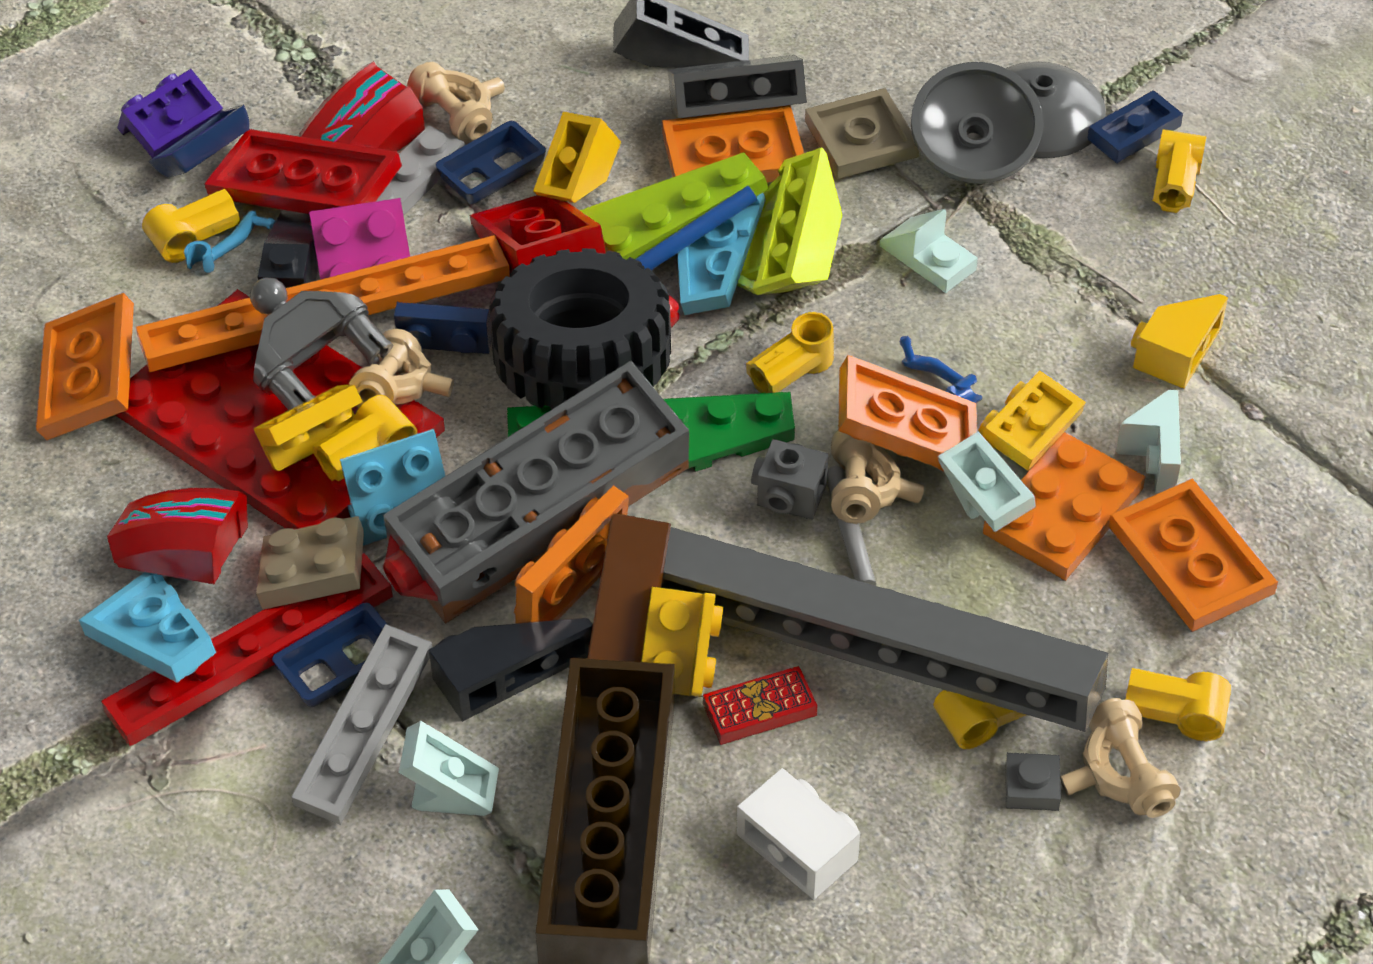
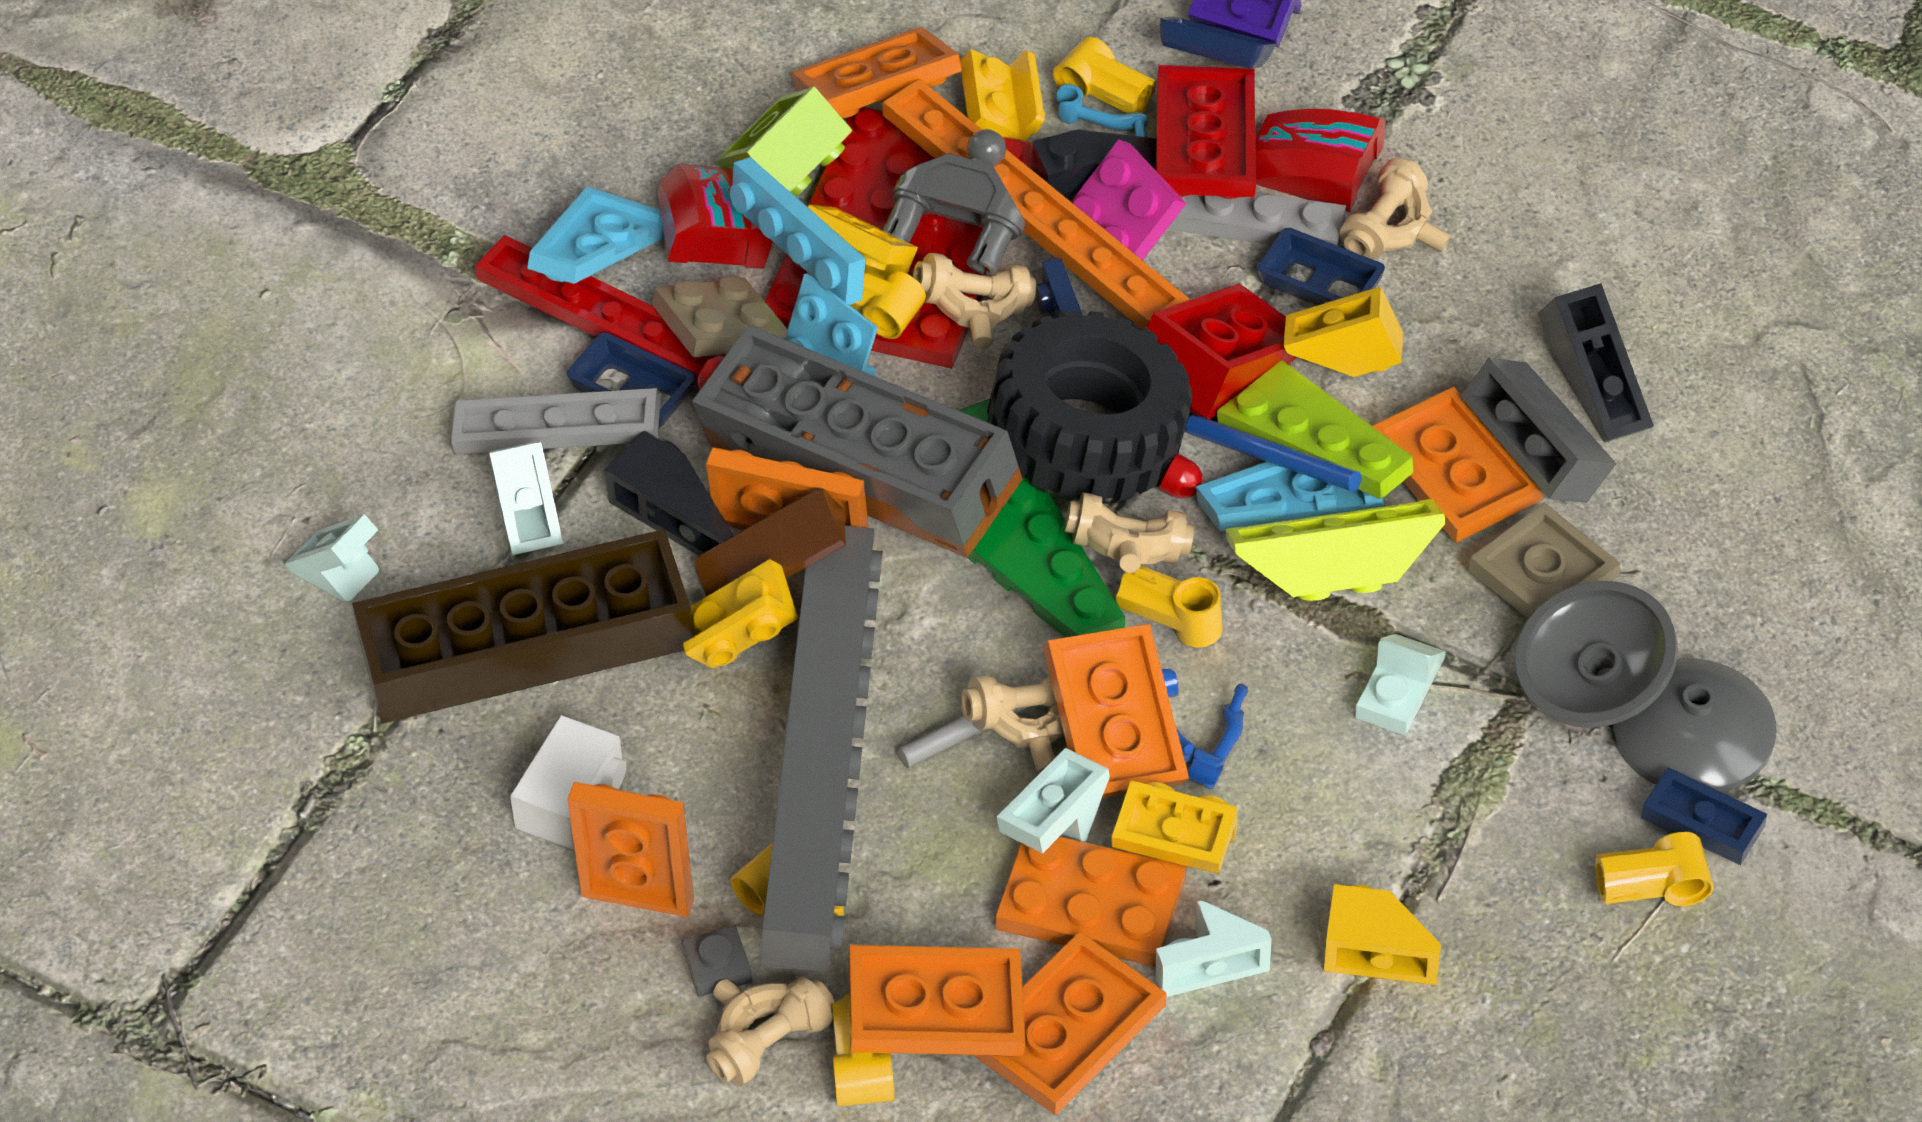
camera: 70 degrees right, 0 degrees up
red tile [703,666,818,745] -> none
dark grey brick [751,439,829,520] -> none
none -> orange plate [567,782,694,917]
none -> slope [715,86,853,197]
none -> medium azure plate [730,157,866,305]
none -> orange plate [848,945,1025,1056]
none -> yellow bracket [960,49,1045,141]
none -> tan piece [1064,492,1194,573]

